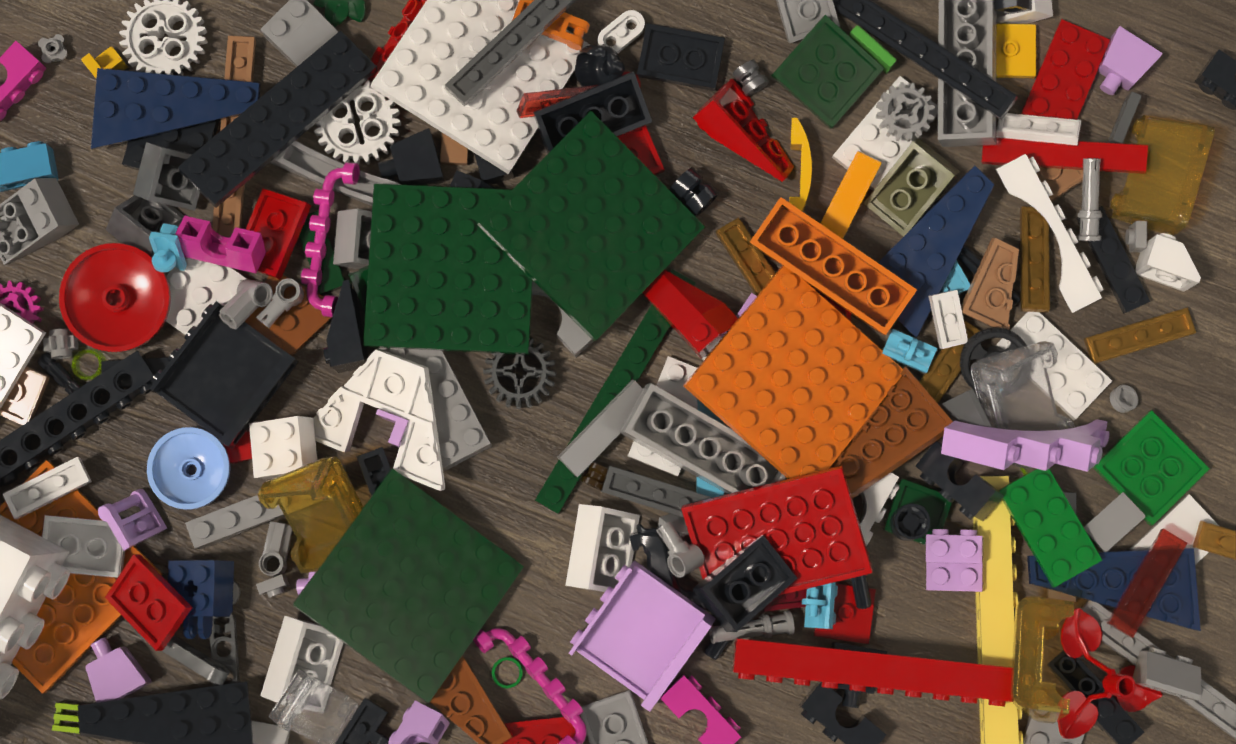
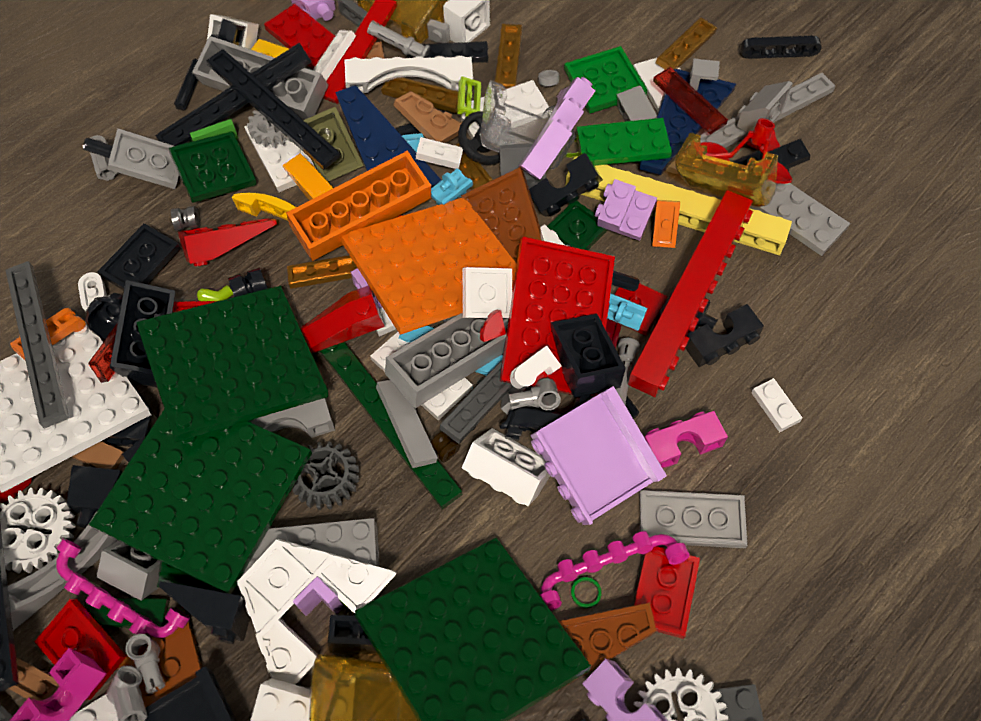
camera: 65 degrees left, 20 degrees down
black wheel [889,504,931,541] -> none
none -> lime arm [197,285,233,301]
none -> black tile [206,49,340,170]
none -> lime tile [457,76,481,116]
none -> white plate [463,267,512,318]
none -> tile [480,309,506,342]
none -> white leg [510,346,561,389]
none -> orange plate [652,200,680,248]
none -> light grey panel [689,59,720,91]

